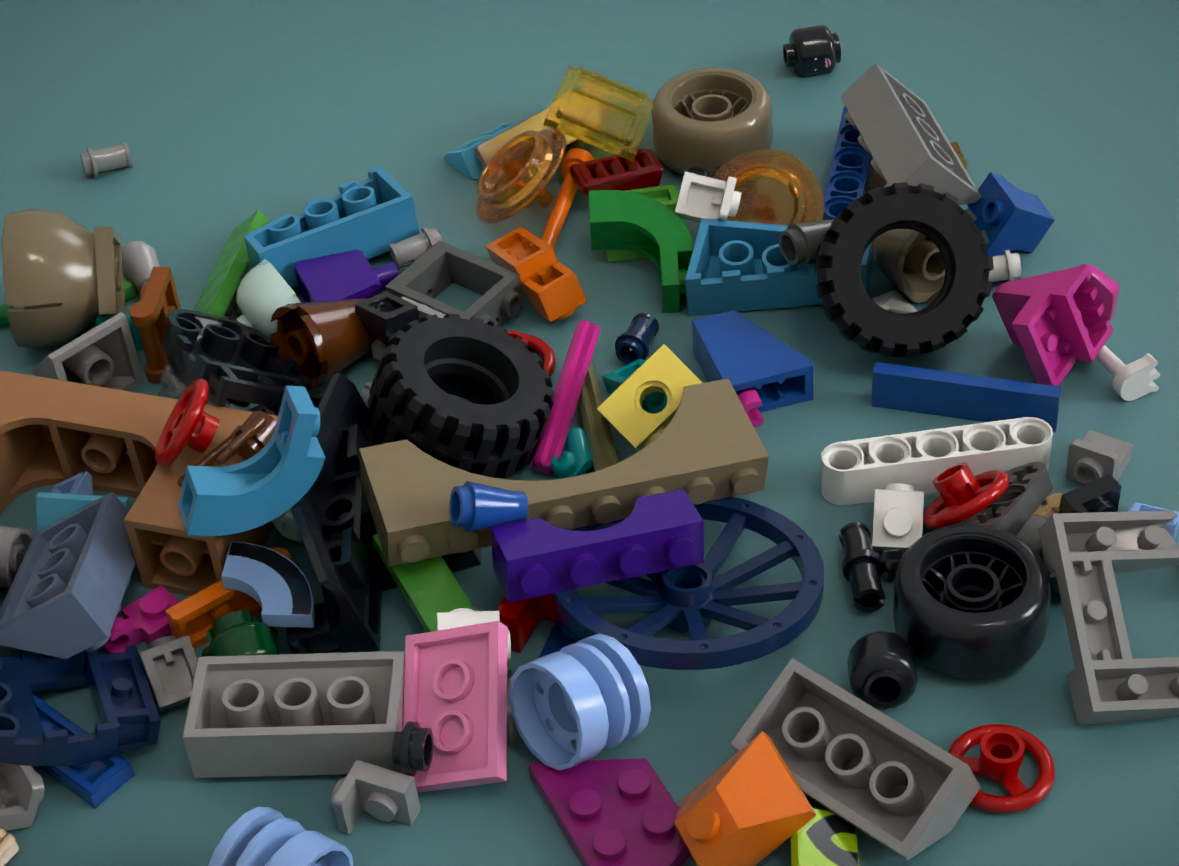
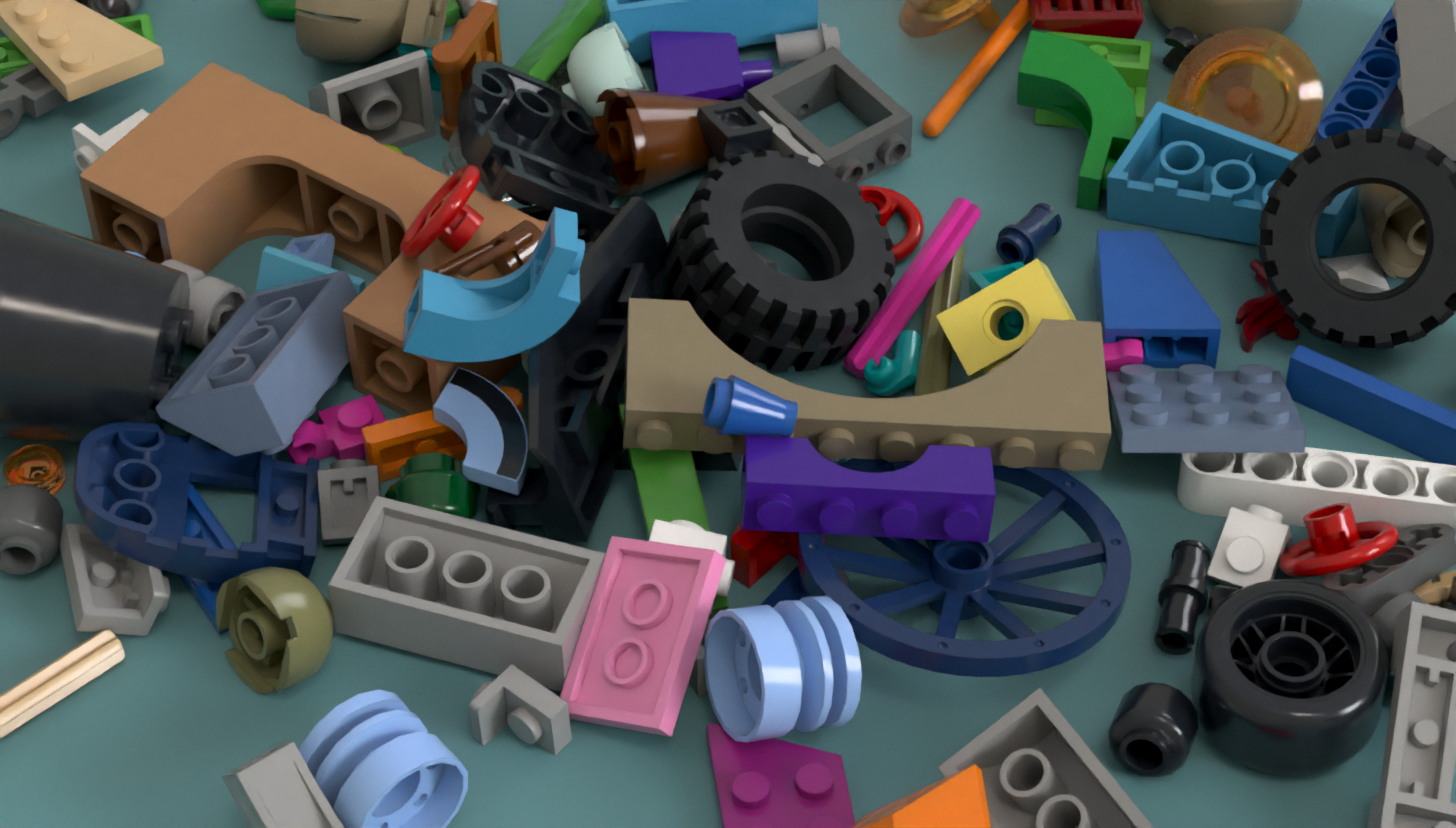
camera: 15 degrees right, 5 degrees up
black plate [392,721,433,776] -> none
orange slope [485,226,587,322] -> none
white bracket [675,171,742,222] -> none
dark grey cone [779,219,834,266] -> none
none -> olive cylinder [216,566,333,694]
none -> sand blue plate [1106,364,1306,453]
none -> dark red piece [1235,260,1300,353]

